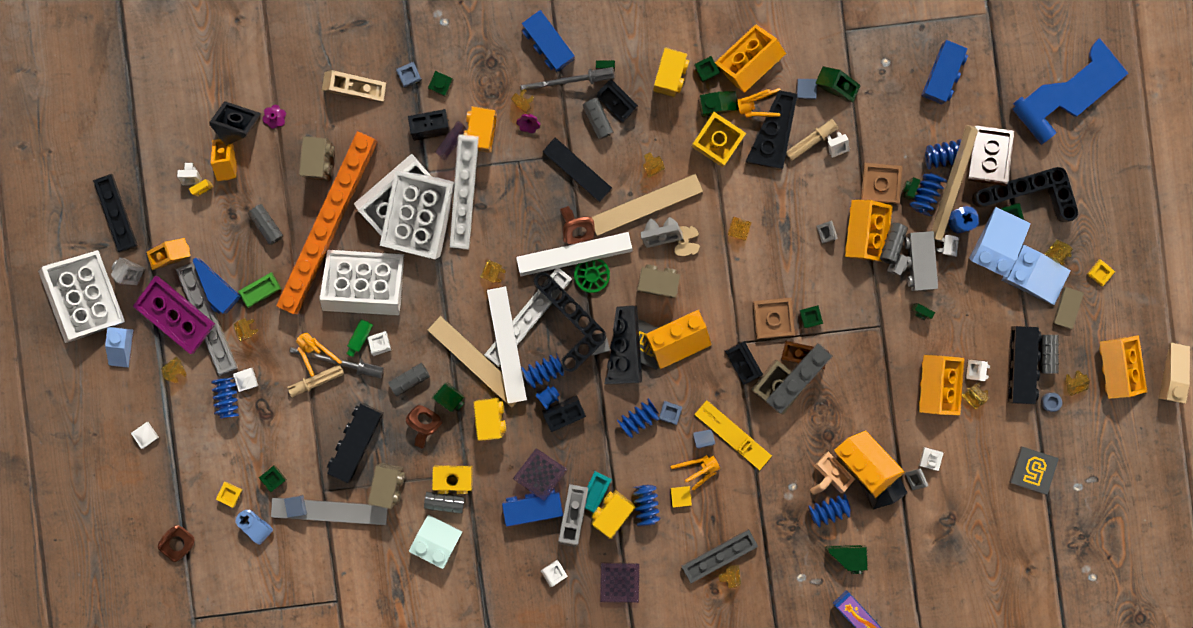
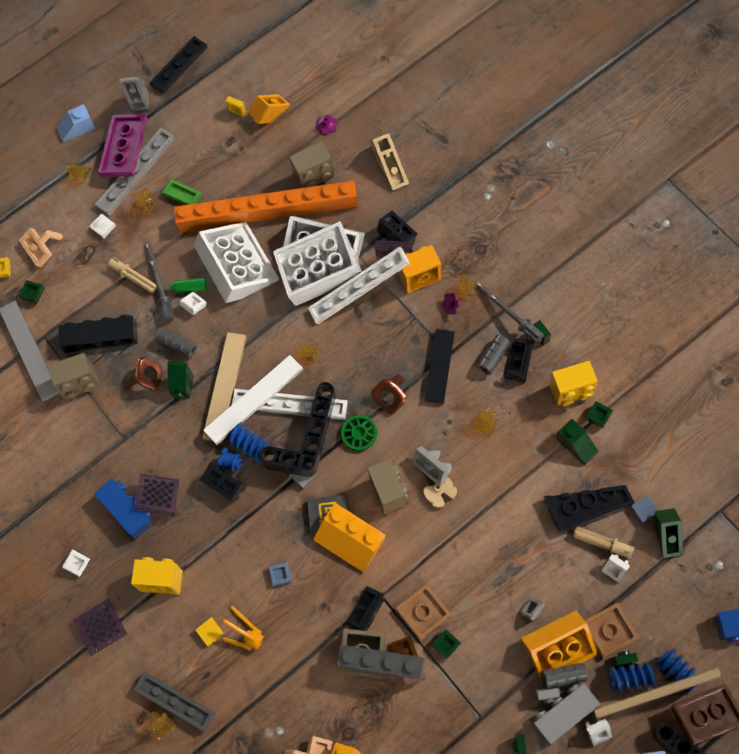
camera: 70 degrees right, 20 degrees down
white slope [38,250,125,343] -> none
white tile [131,422,159,449] -> none
light orange slope [147,238,190,270] -> none
white tile [177,163,202,185] -> none
blue slope [193,258,242,314] -> none
black slope [209,101,261,146] -> none
blue piece [211,378,239,418] -> none
dark grey axle [248,204,284,245] -> none
sand blue slope [284,495,307,518] -> none
light orange plant [296,333,342,377] -> none
sand blue tile [396,62,422,88] -> none
light aqua slope [408,514,462,569] -> none
dark grey axle [424,492,465,513] -> none
dark green plate [428,71,454,97] -> none
yellow brick [432,465,473,494] -> none
yellow brick [474,398,507,440] -> none
white tile [517,232,633,276] -> none
blue brick [521,10,575,73] -> none
light grey slope [558,484,588,547] -> none
teal tile [585,471,612,513] -> none
tan tile [592,174,703,236] -> none
black wing [604,305,642,384] -> none
blue piece [617,398,659,438] -> none
blue piece [632,485,660,526] -> none
yellow brick [691,112,746,167] -> none
sand blue slope [693,429,715,448] -> none
yellow piece [694,400,772,470] -> none
light orange slope [715,24,786,93] -> none
clear yellow tile [727,216,752,241] -> none
light orange plant [737,88,780,118] -> none
blue piece [948,206,979,233] -> none
none -> light nougat plate [19,228,63,267]

